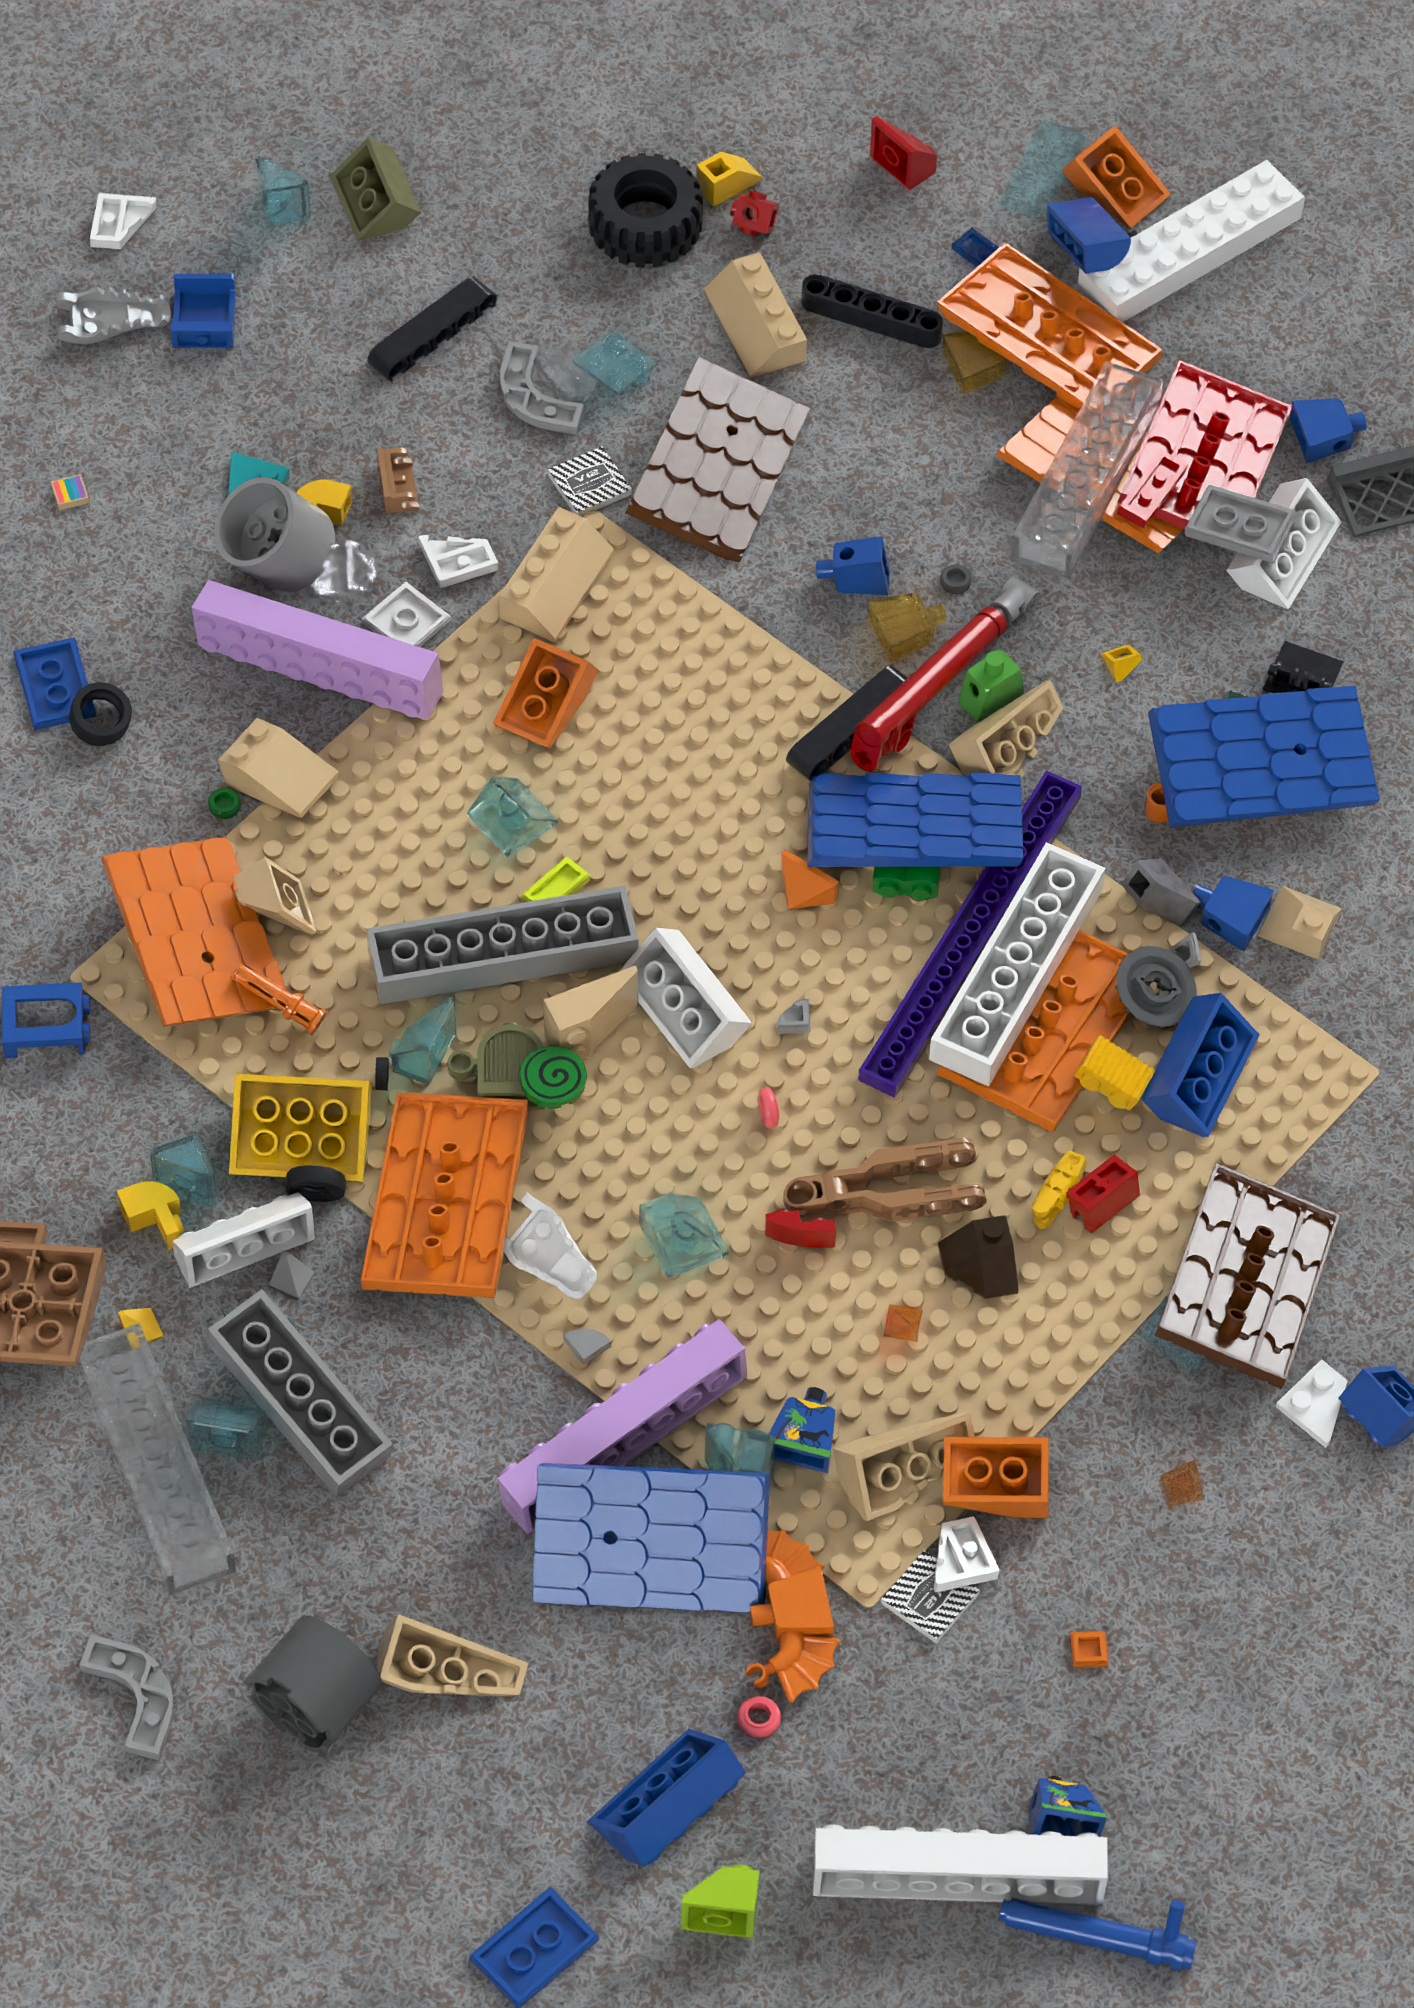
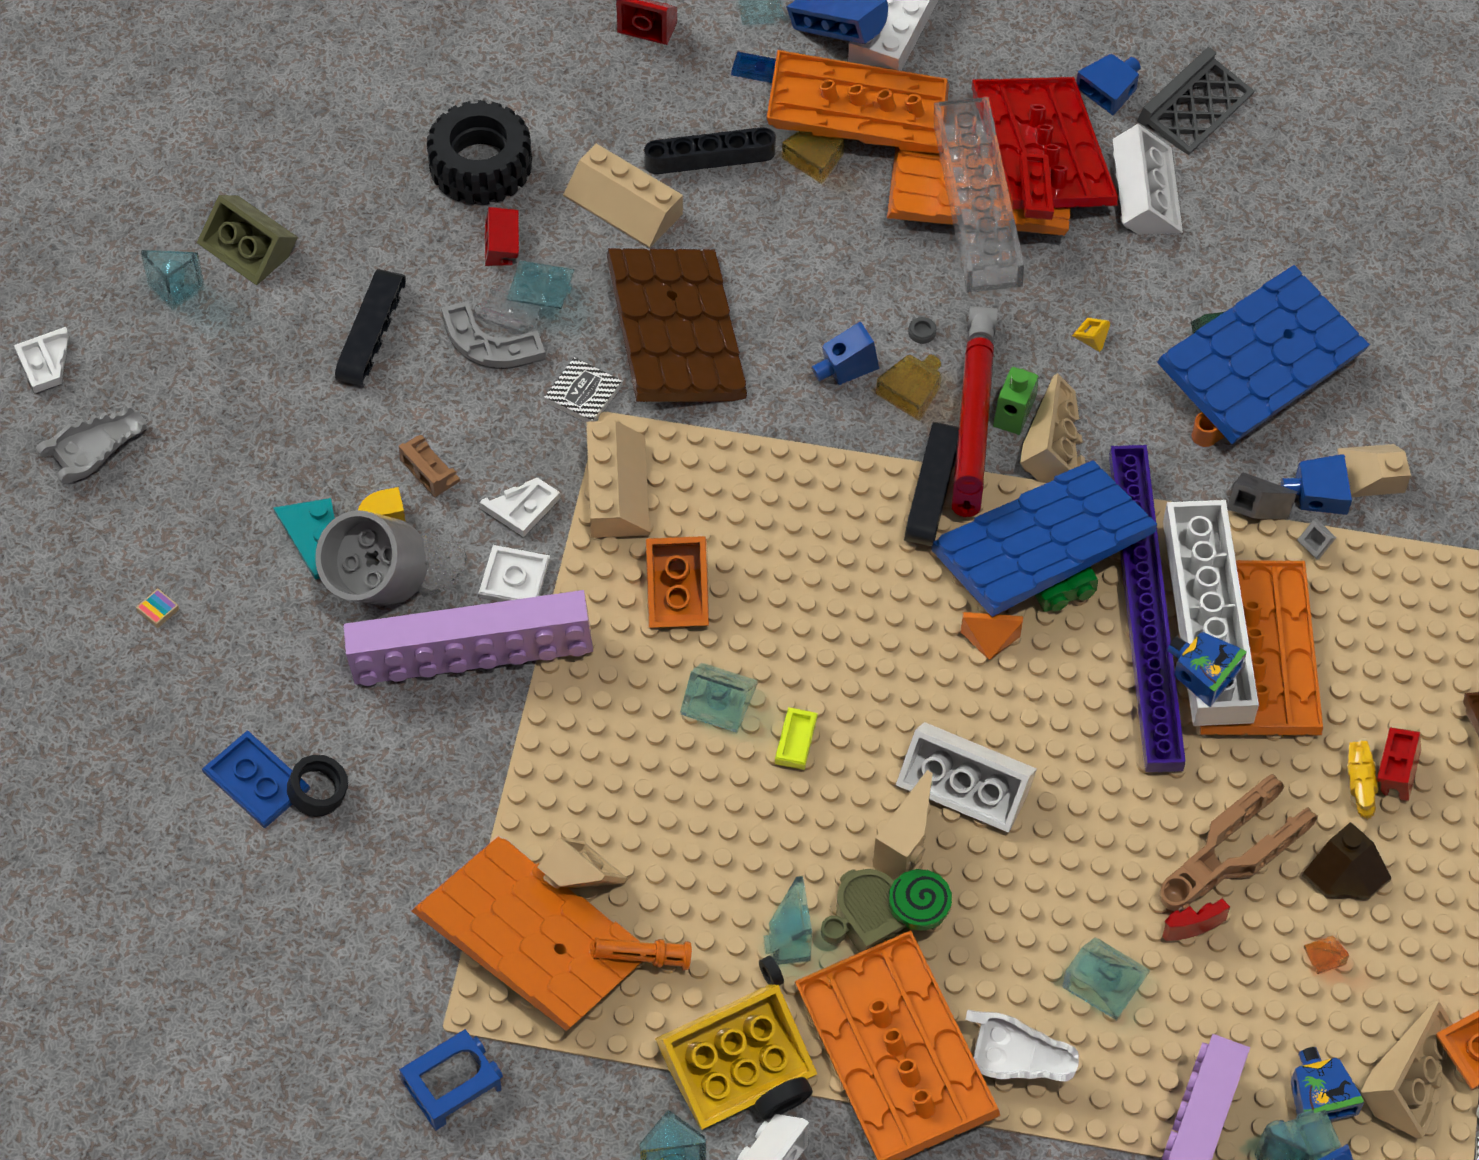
camera: 30 degrees left, 0 degrees up
blue panel [171,273,236,348] -> none
green tile [208,788,241,819] -> none
tan slope [218,718,340,818] -> none
light grey brick [367,886,639,1005] -> none
light grey tile [563,1329,611,1365] -> none
yellow slope [696,152,762,207] -> none
red brick [730,190,780,236] -> none
coral piece [757,1088,780,1128] -> none
light grey tile [777,999,810,1034] -> none
yellow brick [1073,1035,1155,1111] -> none
dark grey gear [1114,946,1197,1029] -> none
blue slope [1141,993,1260,1137] -> none
light grey tile [1185,484,1296,563] -> none
black hinge [1263,641,1344,693] -> none
none -> red hinge [485,207,519,266]
none -> blue torso [1167,632,1247,707]

